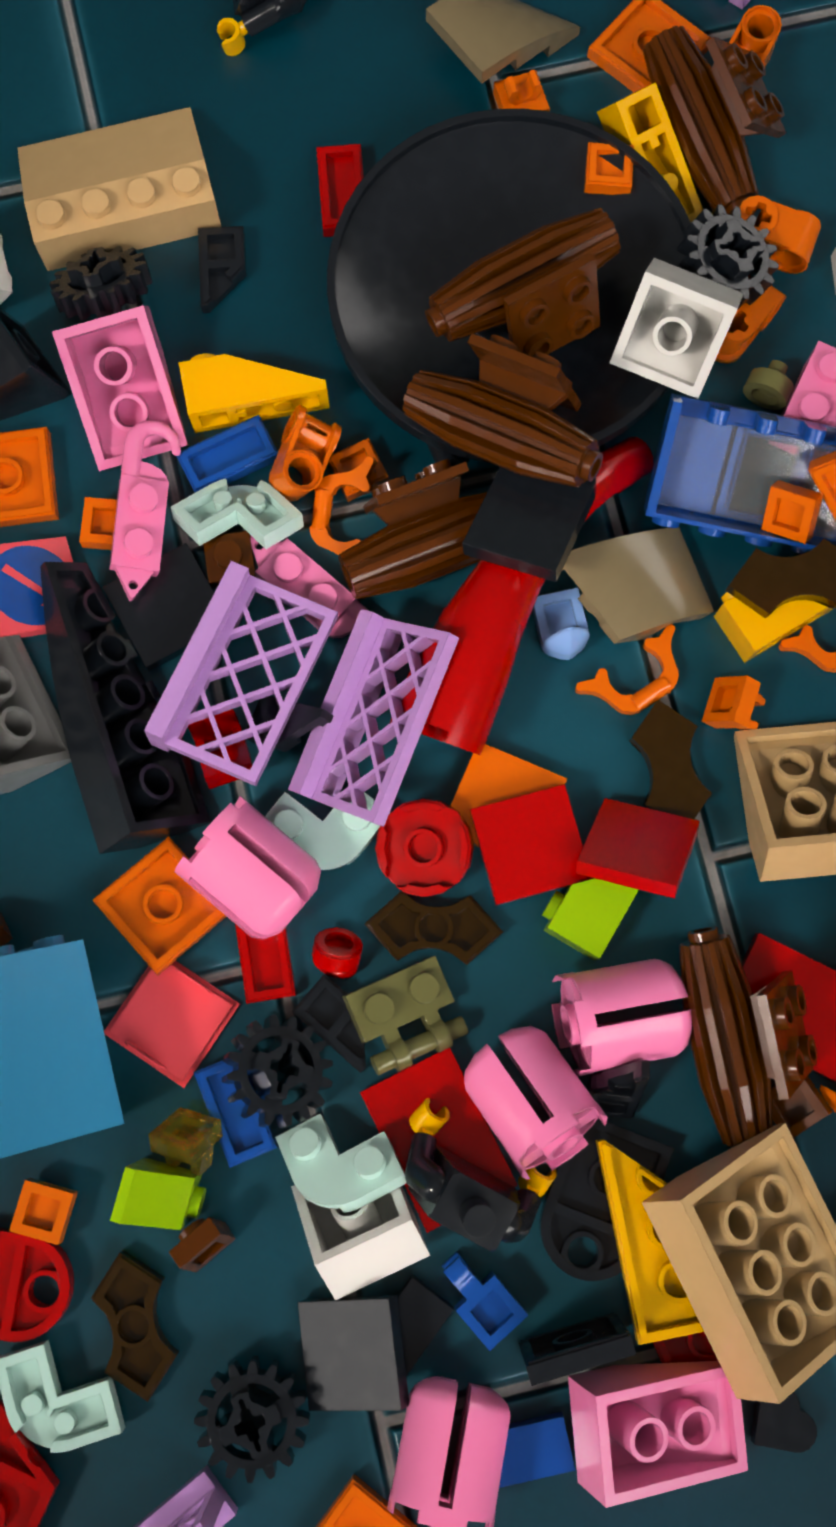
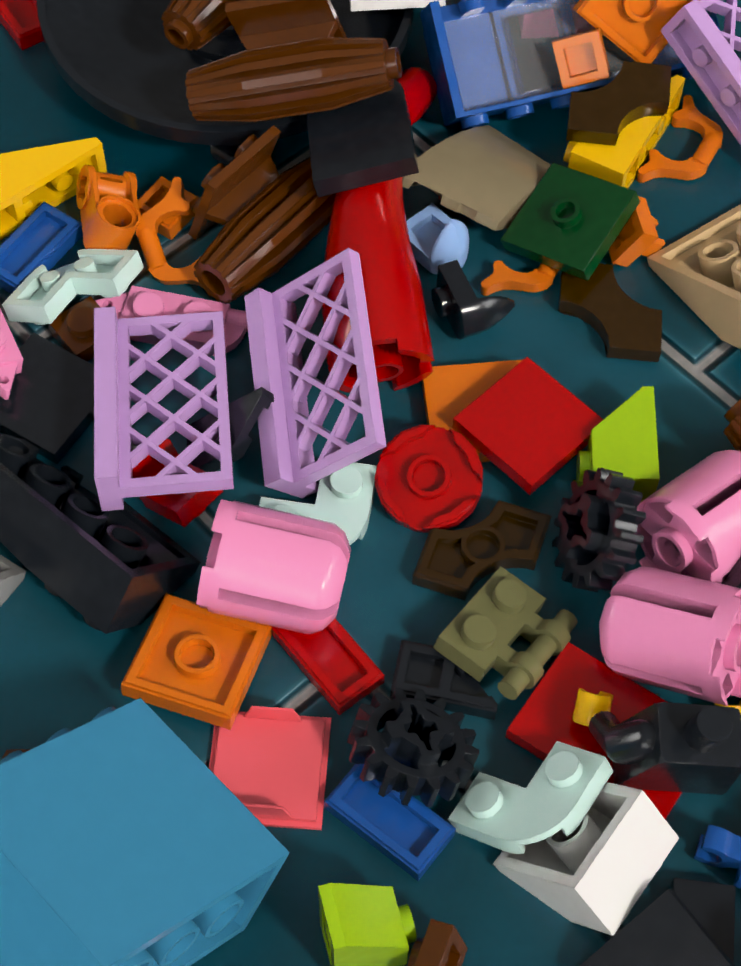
camera: 30 degrees left, 20 degrees down
clear yellow tile [148,1107,223,1176] -> none
red tile [312,927,363,979] -> none
red tile [576,798,700,899] -> none
none -> black plate [431,260,515,340]
none -> dark green plate [500,163,640,281]
none -> black gear [552,468,646,592]

